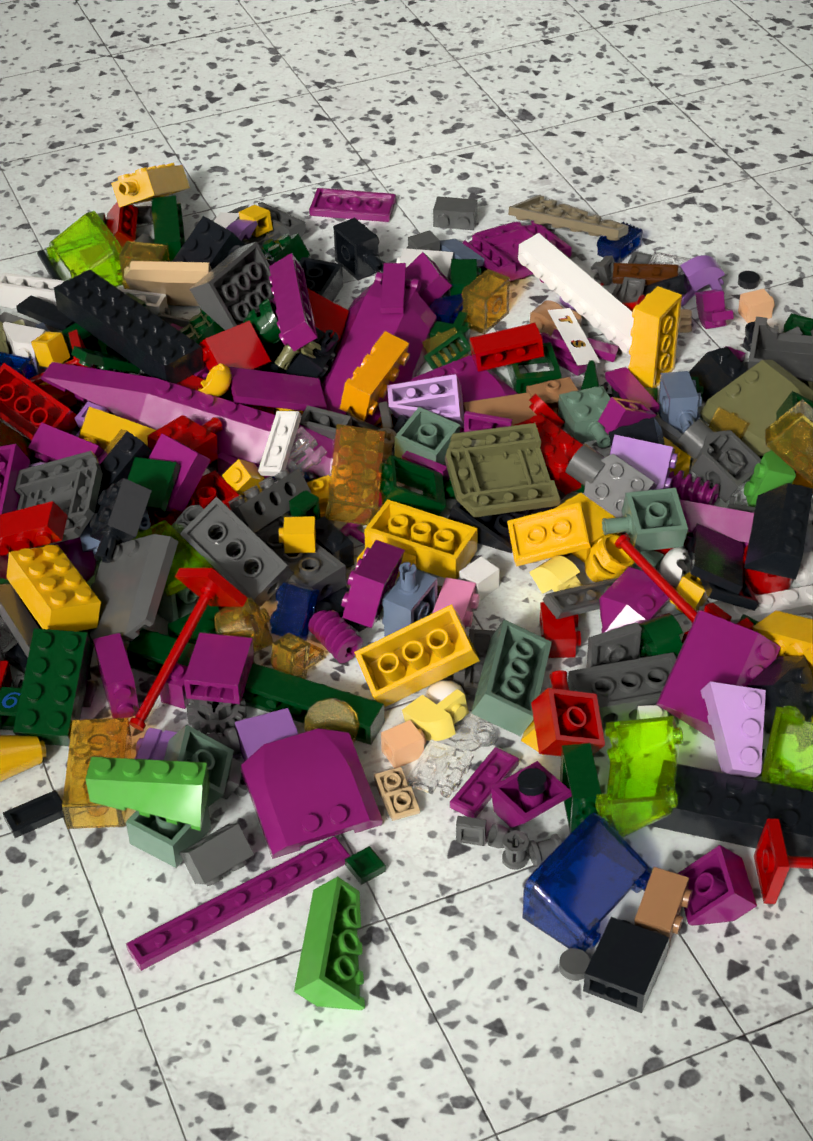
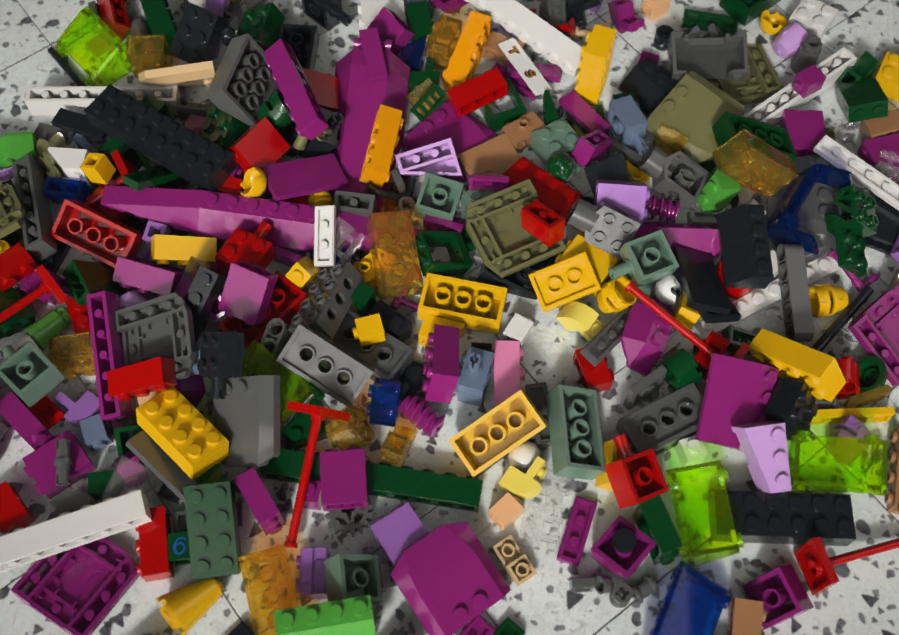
camera: 15 degrees left, 20 degrees up
dark green tile [127,457,181,512] -> none
dark grey wheel [206,727,241,755] -> none
clear yellow tile [304,698,359,744] -> none
red plate [529,393,565,428] -> none
none -> light orange wedge [442,10,491,89]
none -> red brick [521,199,565,247]
none -> dark green piece [546,152,577,183]

